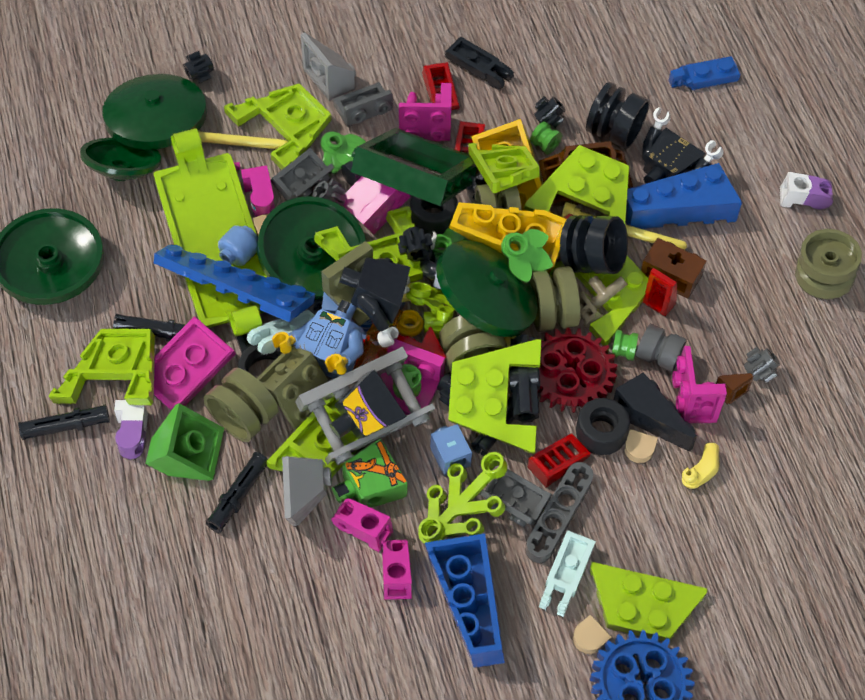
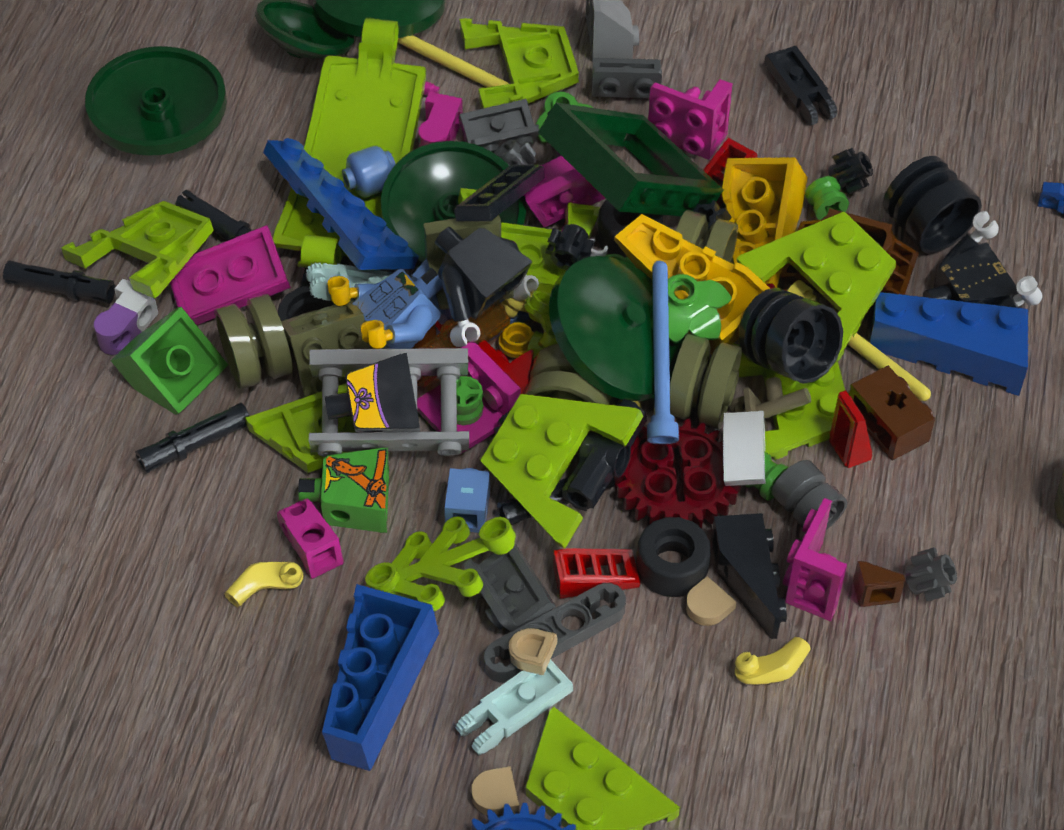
camera: 30 degrees right, 5 degrees down
light grey slope [282,457,332,526] -> none
dark pink leg [382,540,412,600] -> none
red slope [422,62,460,110] -> none
lime wing [468,143,540,193] -> none
none -> light yellow arm [224,562,303,607]
none -> black tile [454,164,545,221]
none -> tan tile [509,628,558,676]
none -> medium blue piece [647,261,679,444]
none -> white slope [723,411,766,486]

